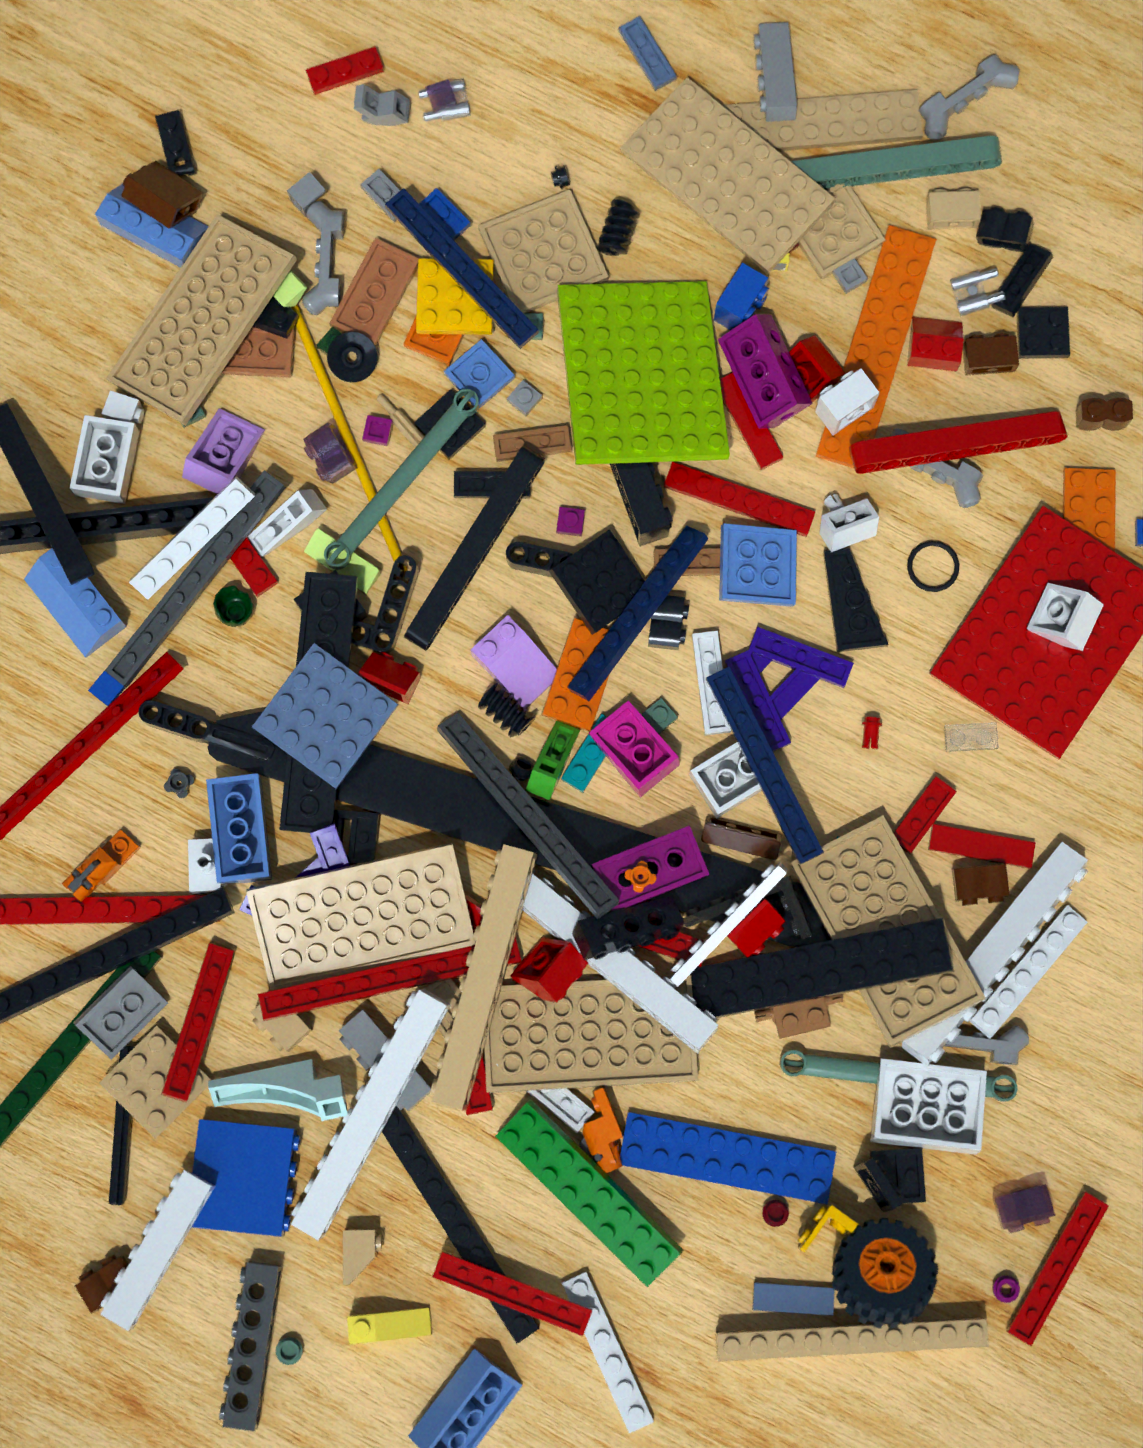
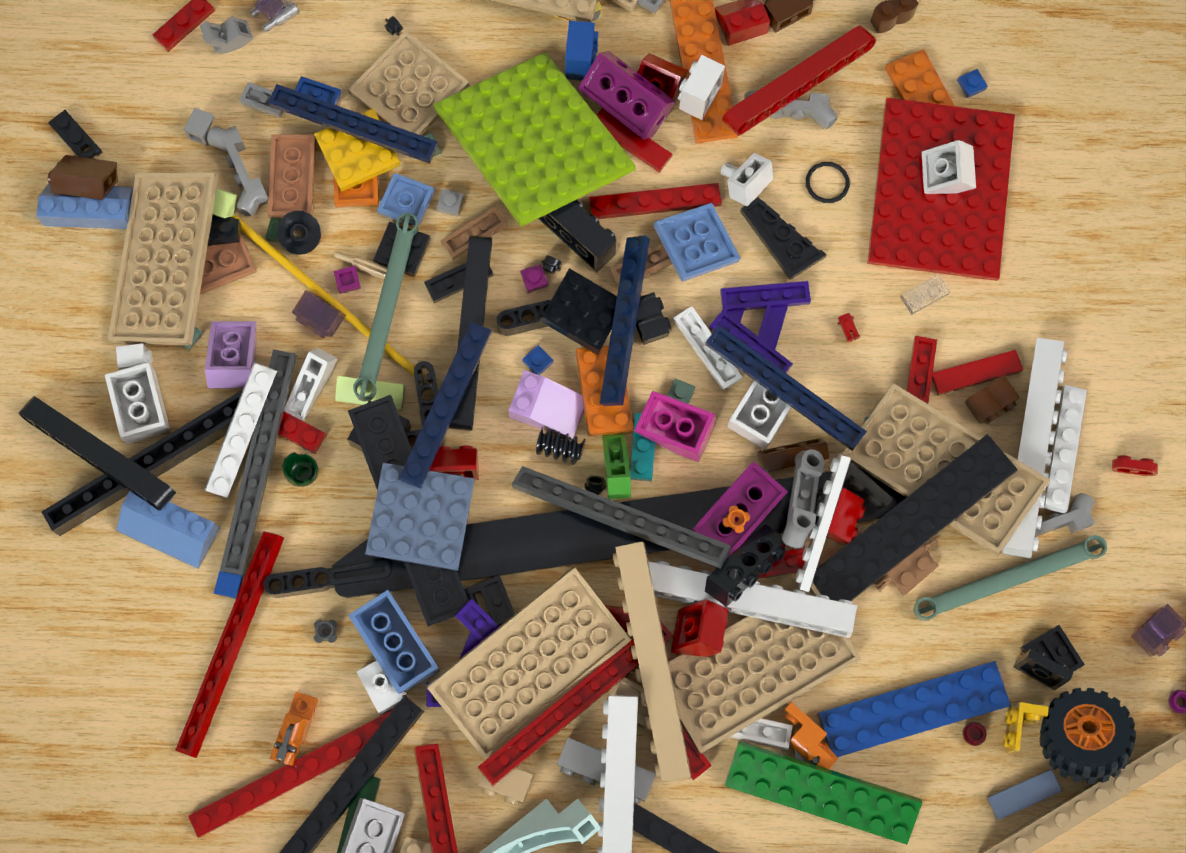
camera: 30 degrees left, 5 degrees down
black piece [596,199,640,256] -> none
white slope [871,1058,987,1155] -> none
none -> dark blue plate [399,322,492,489]
none -> blue plate [522,345,554,375]
none -> black plate [541,255,562,274]
none -> light grey plate [782,449,824,548]
none -> red plate [1112,455,1158,476]

